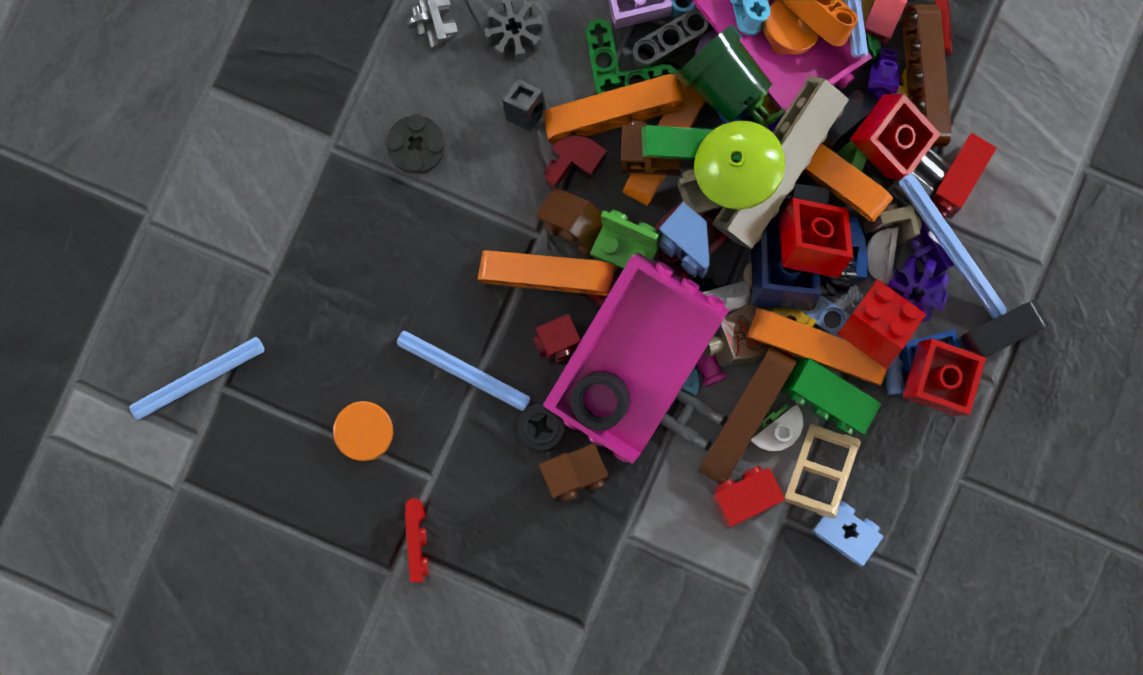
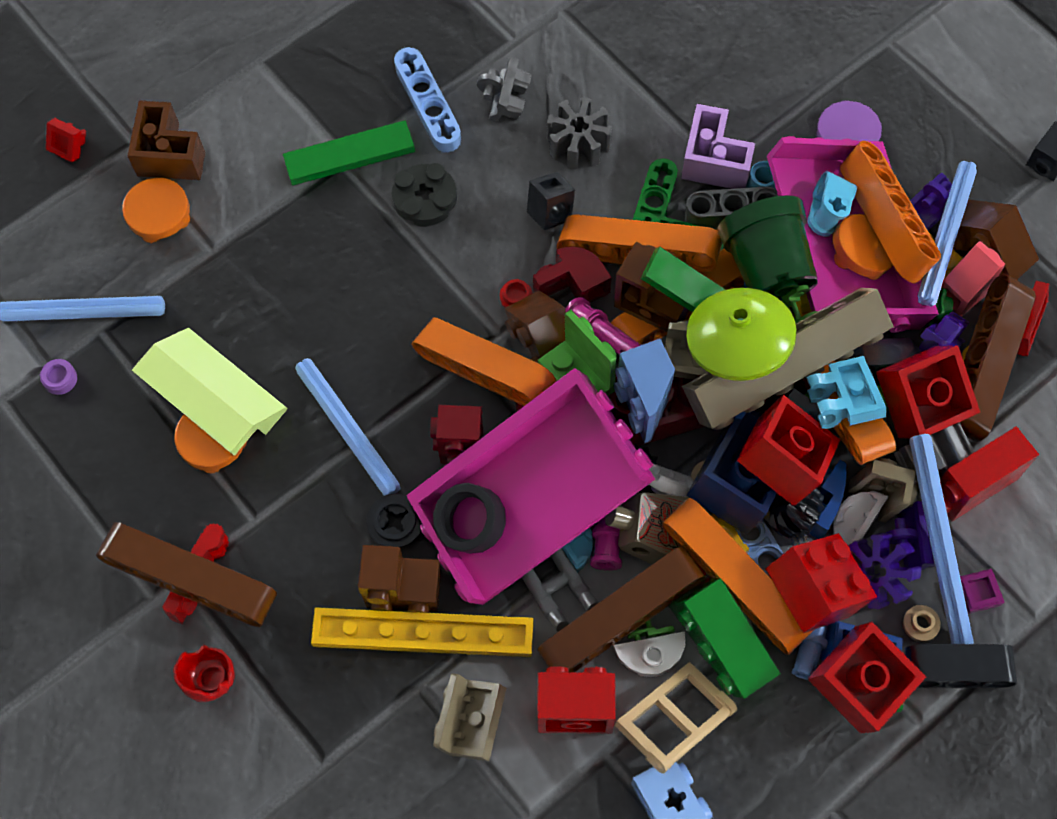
camera: 25 degrees right, 15 degrees down
none -> medium lavender tile [40,359,77,395]
none -> red tile [46,118,86,162]
none -> reddish brown beam [96,522,277,627]
none -> orange tile [122,178,190,243]
none -> reddish brown brick [127,100,205,180]
none -> yellowish green slope [132,328,288,455]
none -> red hair [173,645,236,702]
none -> green tile [283,120,415,186]
none -> yellow plate [311,608,534,657]
none -> light blue beam [394,47,461,152]
none -> dark tan bracket [433,674,506,761]
none -> red plate [500,279,533,308]
none -> dark pink pin [565,297,641,355]
none -> medium azure plate [807,356,886,429]
none -> tan plate [903,605,941,642]
none -> magenta tile [960,568,1005,614]

